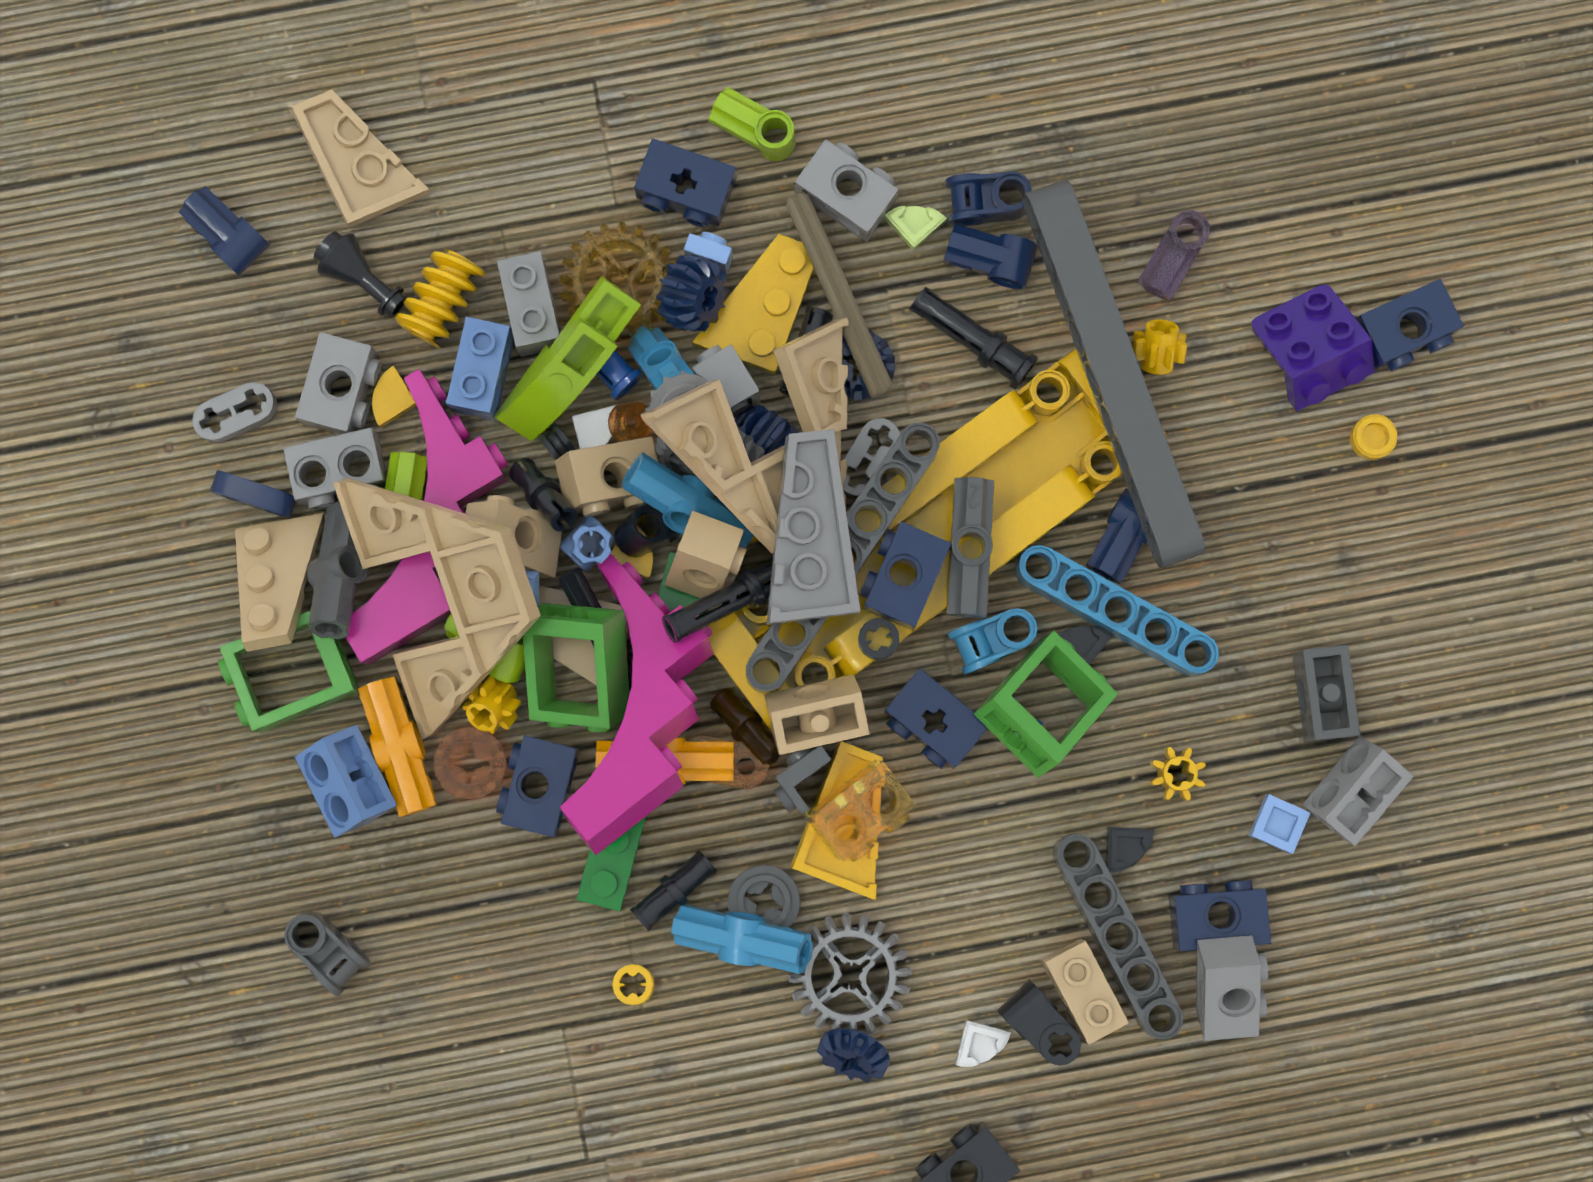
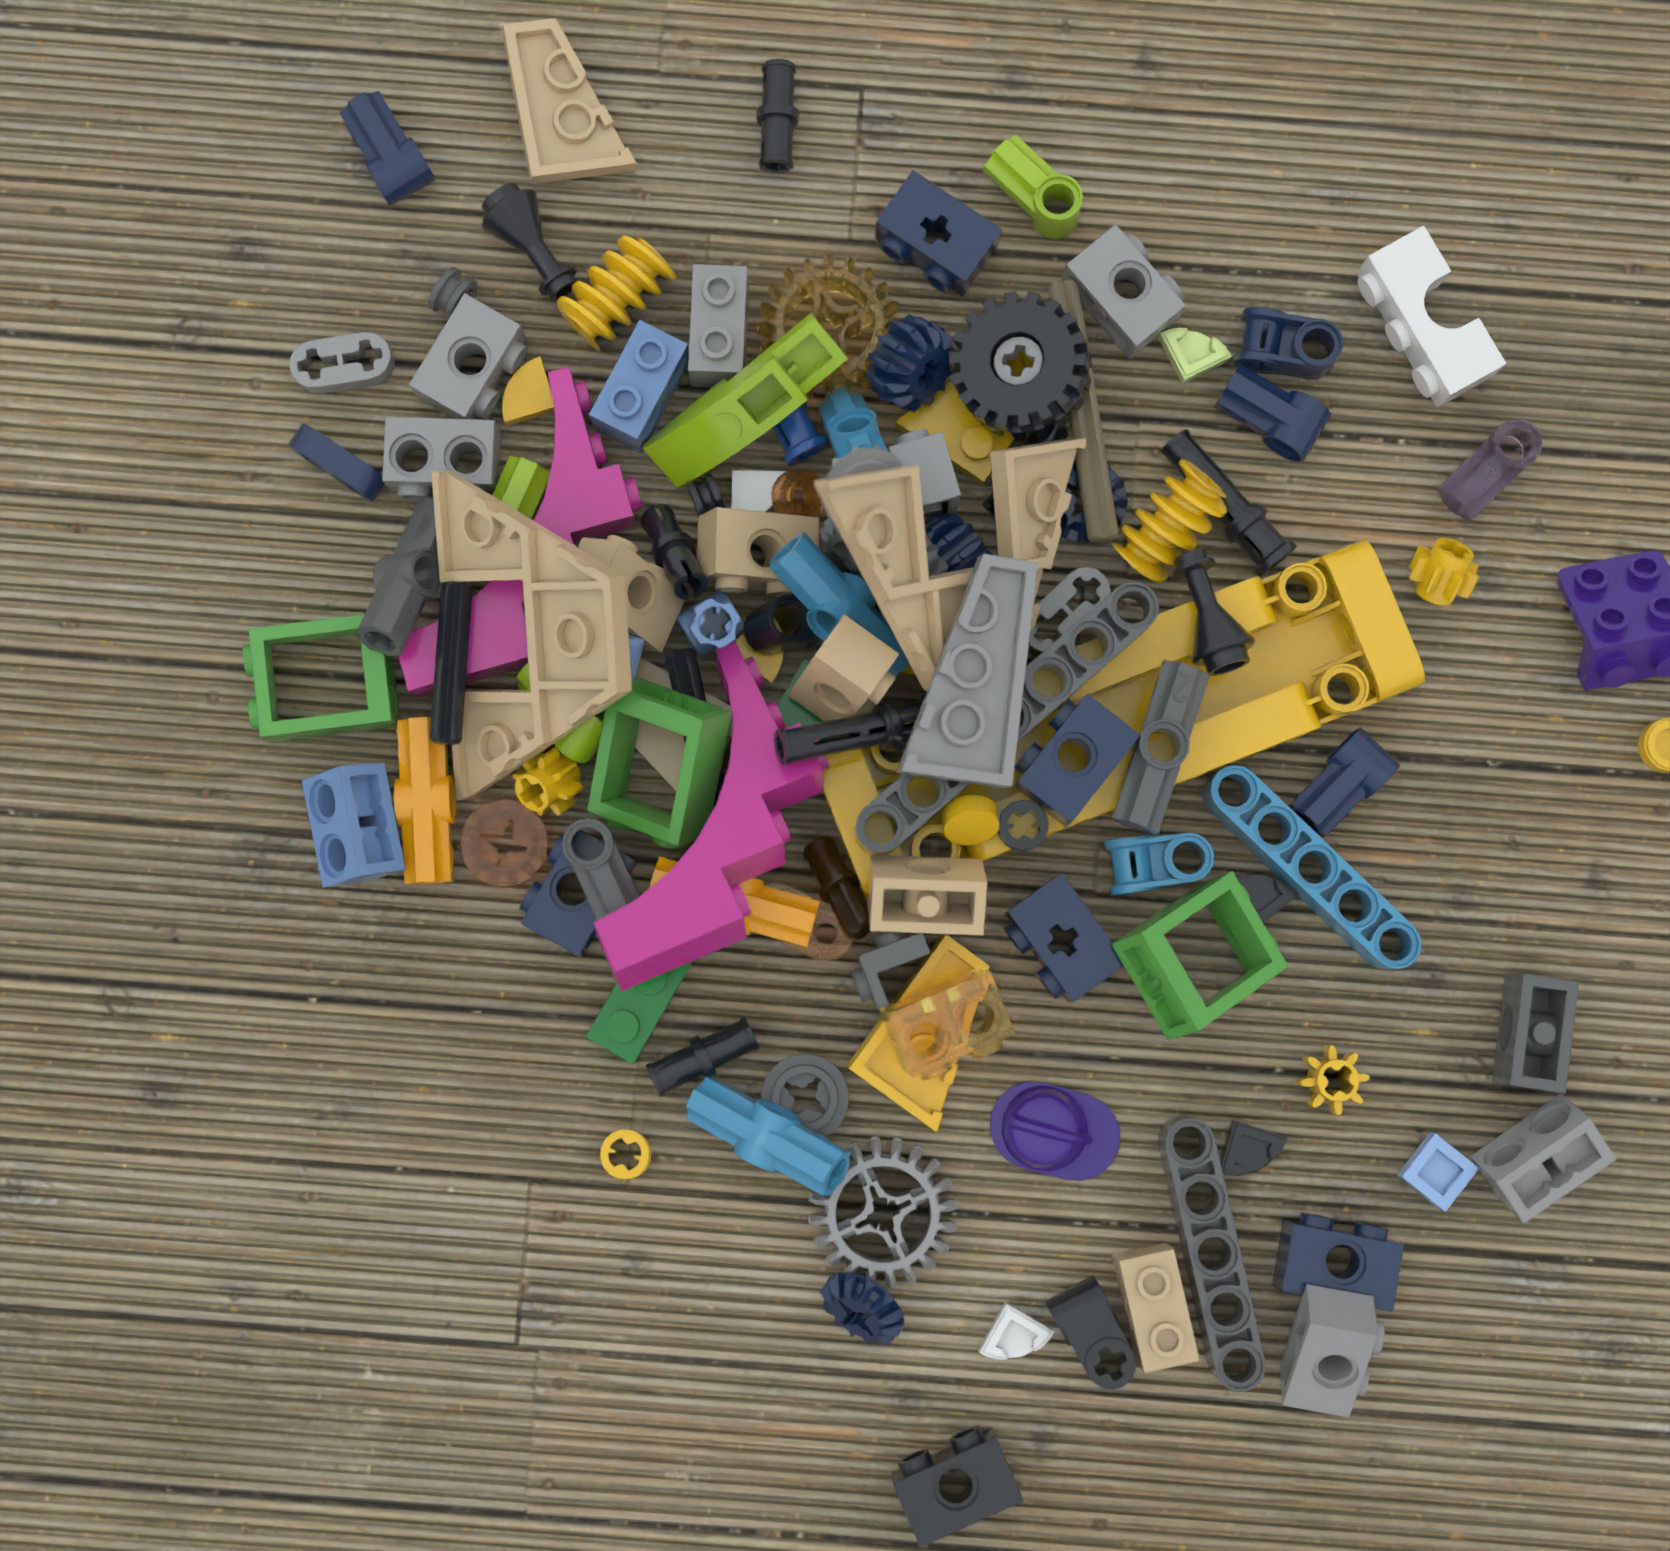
camera: 15 degrees right, 0 degrees up
tan wing [235,513,325,652] -> none
dark grey piece [284,911,371,996] -> none
light blue plate [684,232,733,274] -> none
dark grey beam [1023,179,1205,569] -> none
none -> dark grey bush [428,267,478,320]
none -> black axle [430,581,473,745]
none -> dark grey piece [562,818,640,920]
none -> black pin [756,59,799,174]
none -> yellow tile [941,795,999,845]
none -> black bush [949,291,1093,439]
none -> dark purple piece [990,1081,1120,1181]
none -> yellow piece [1111,459,1227,583]
none -> black piece [1172,549,1255,676]
none -> white arch [1357,225,1507,408]

